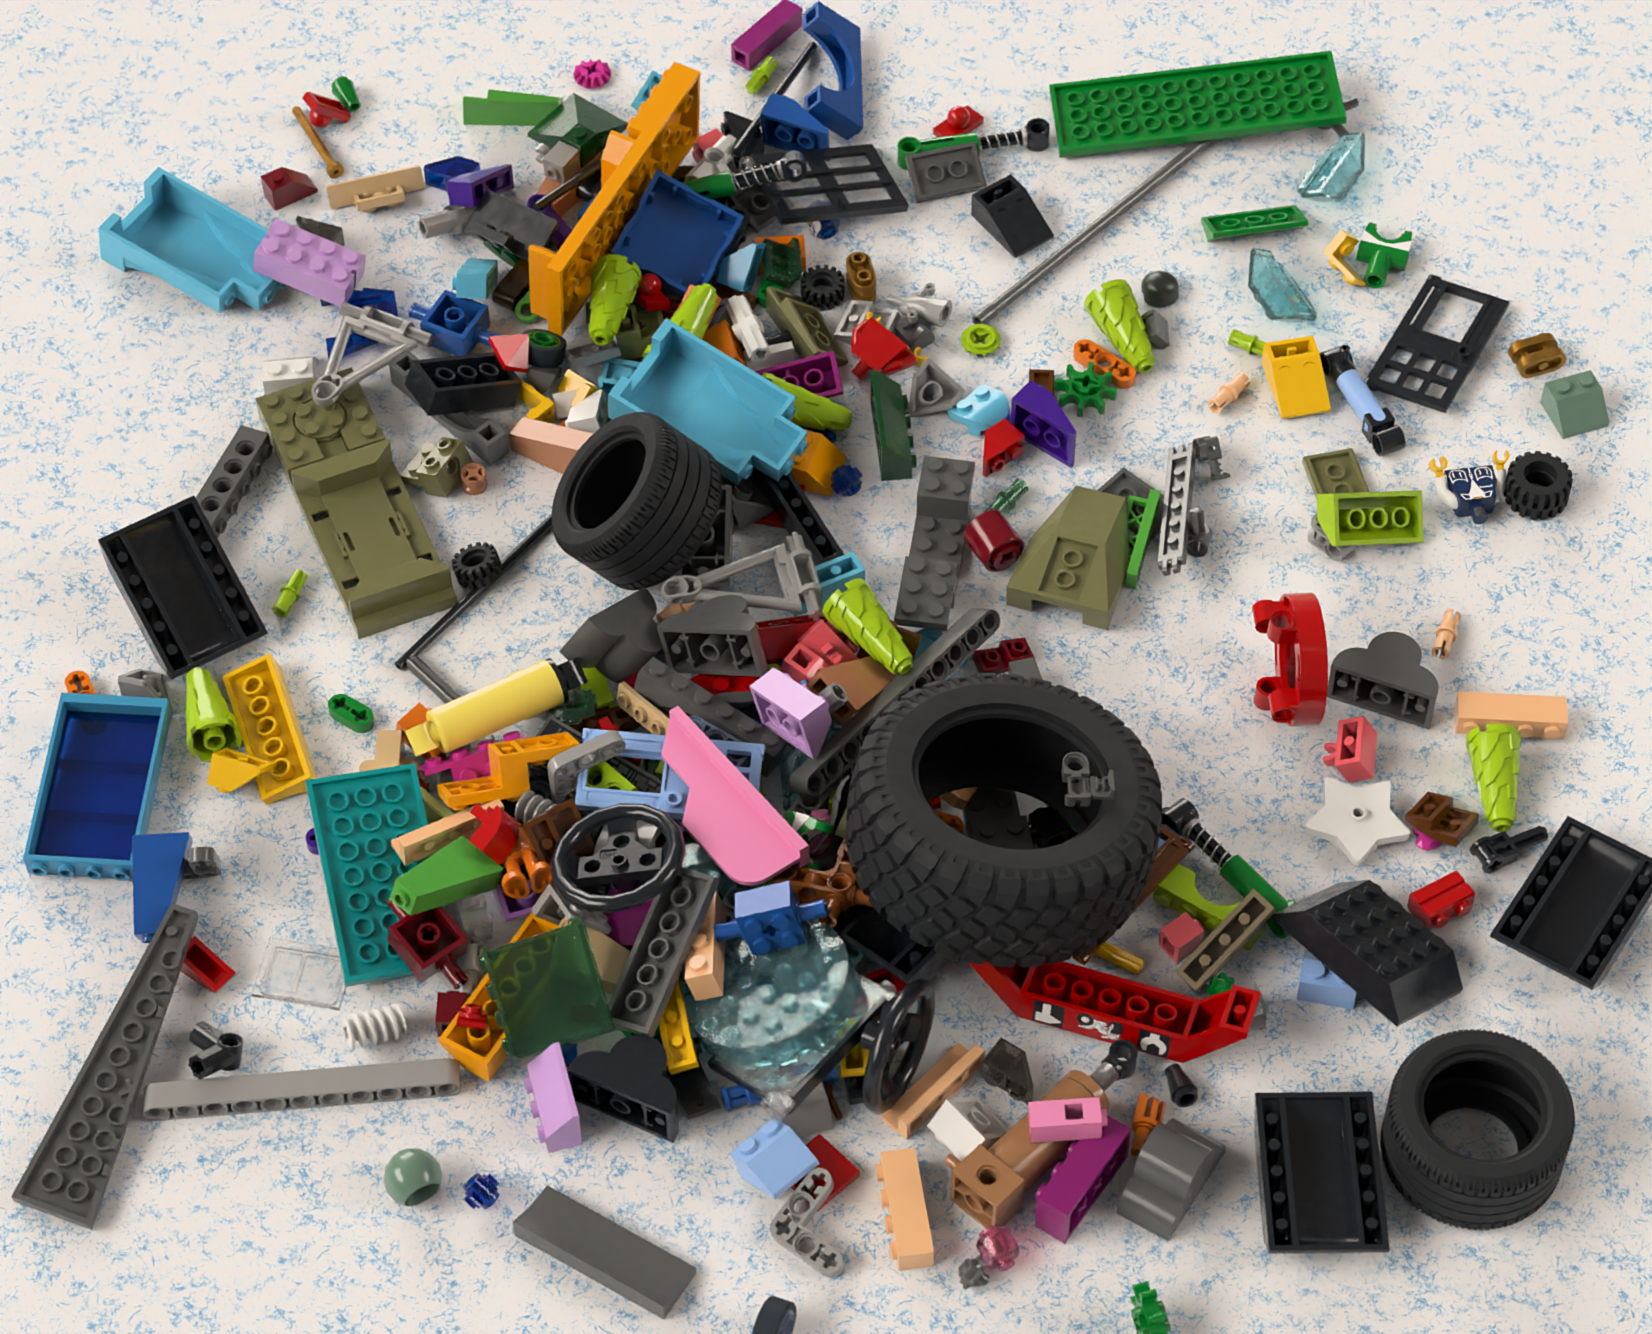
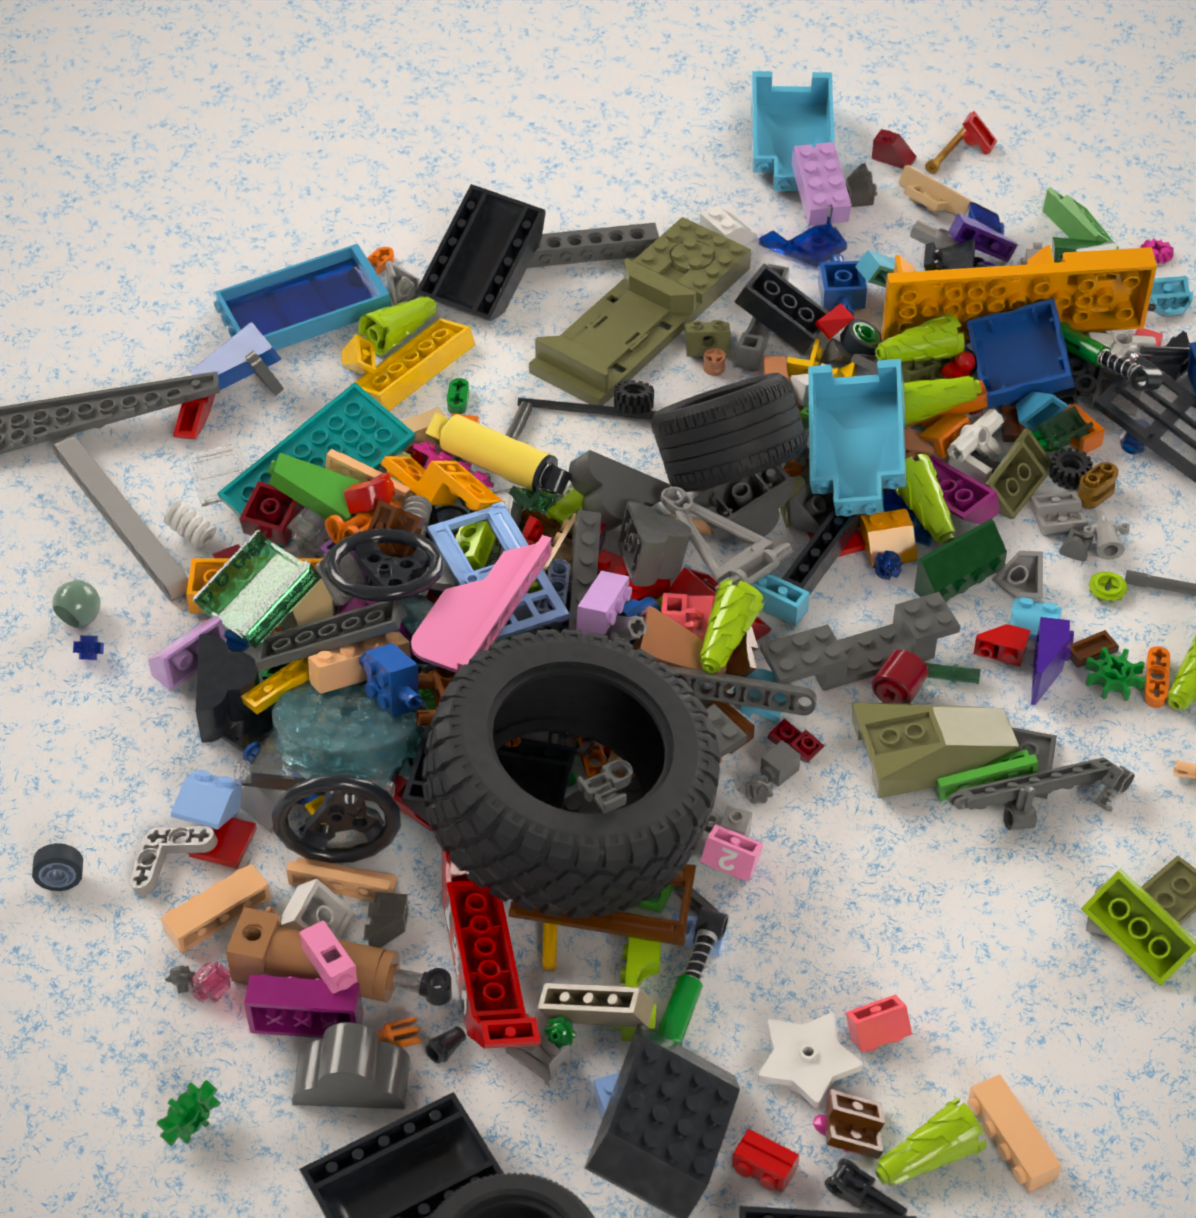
camera: 60 degrees right, 5 degrees down
black piece [189,1021,243,1080] -> none
lime axle [272,569,308,618] -> none
light grey piece [312,302,434,407] -> none
green cone [331,76,361,112] -> none
red plate [457,1004,488,1030] -> none
dark grey arch [513,1185,696,1320] -> none
light grey beam [547,731,626,804] -> none
reddish brown piece [824,1084,843,1120] -> none
red torso [851,312,928,381] -> none
coral brick [1158,912,1204,963] -> none
red piece [1252,592,1328,727] -> none
dark grey brick [1327,632,1439,730] -> none
light nougat pin [1432,609,1461,659] -> none

